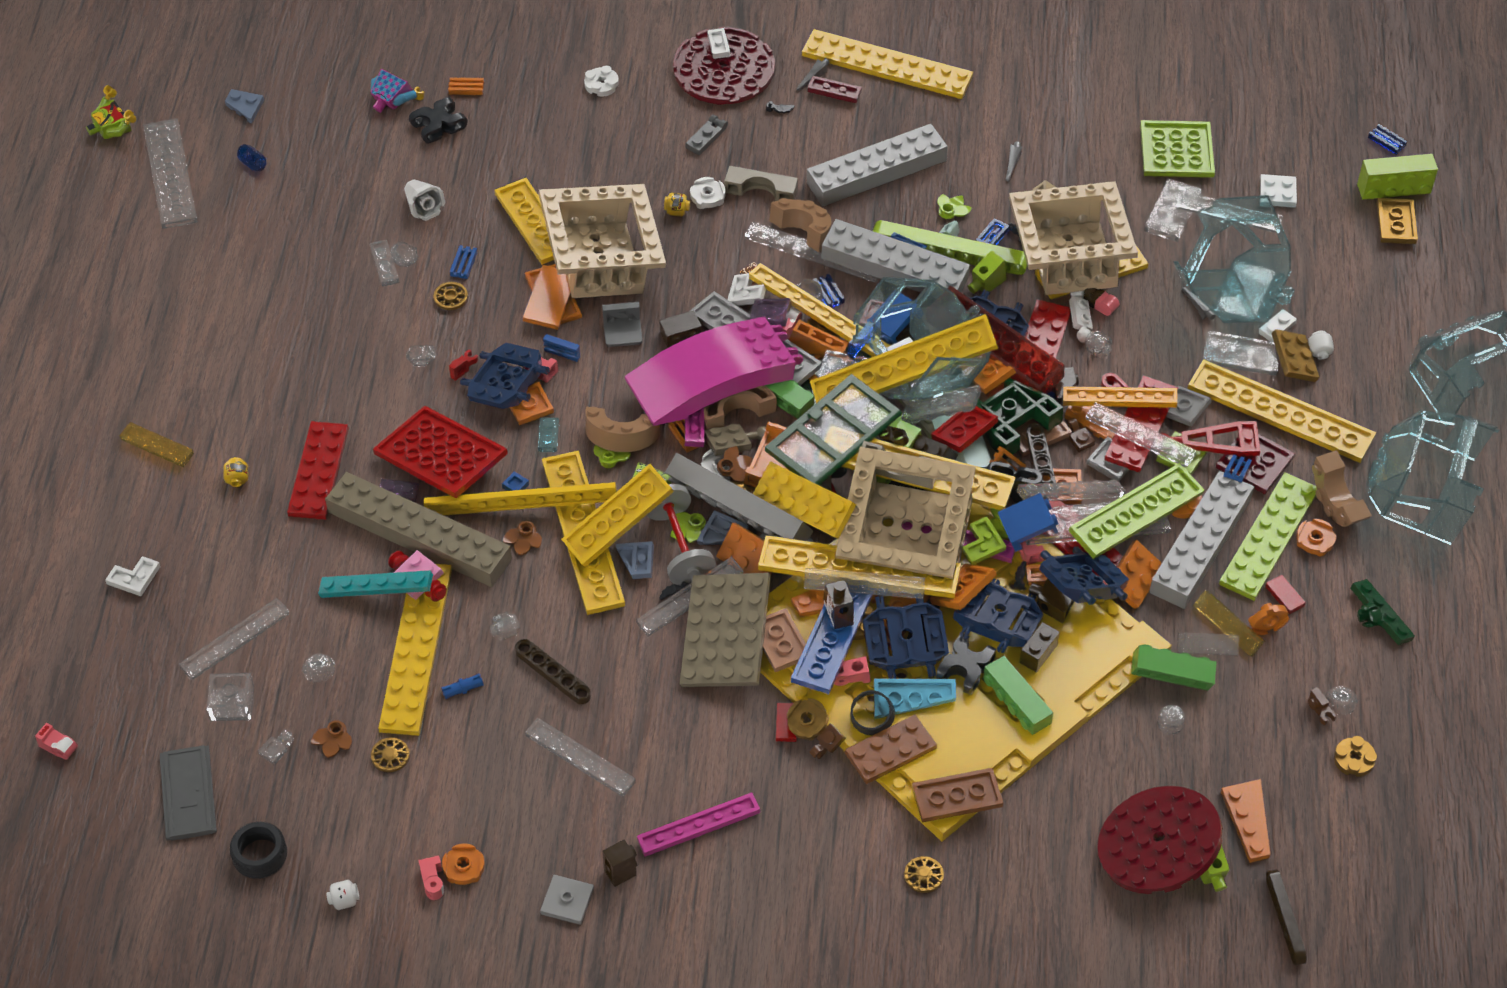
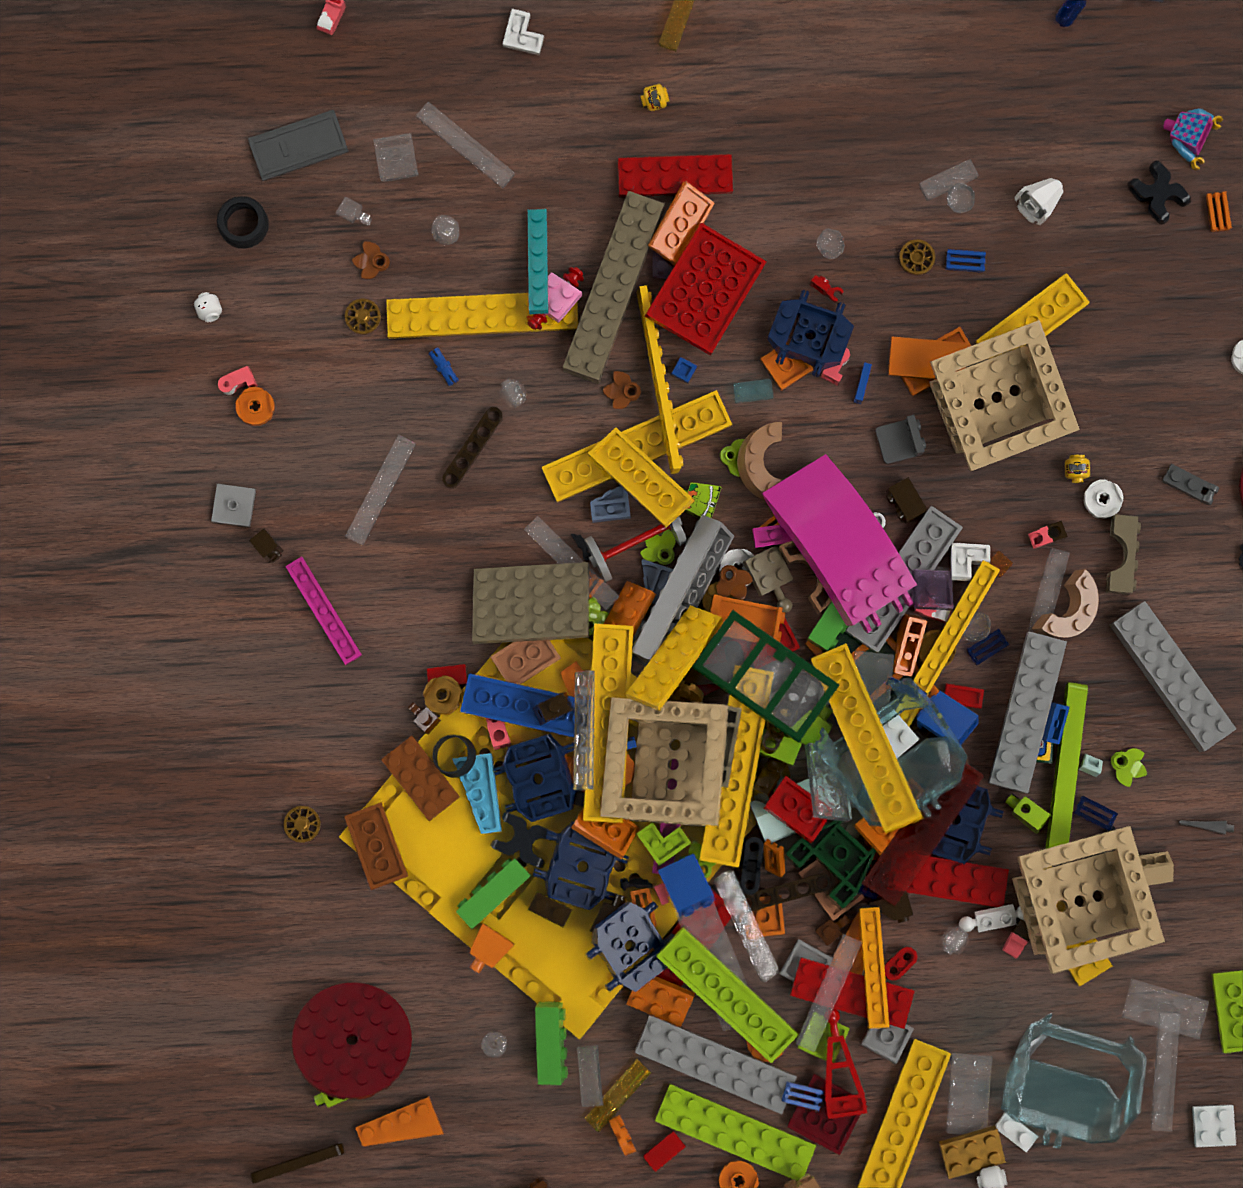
camera: 80 degrees right, 30 degrees up
none -> orange torso [469,923,514,973]
none -> orange tile [648,181,715,266]
none -> leg [1028,520,1068,549]

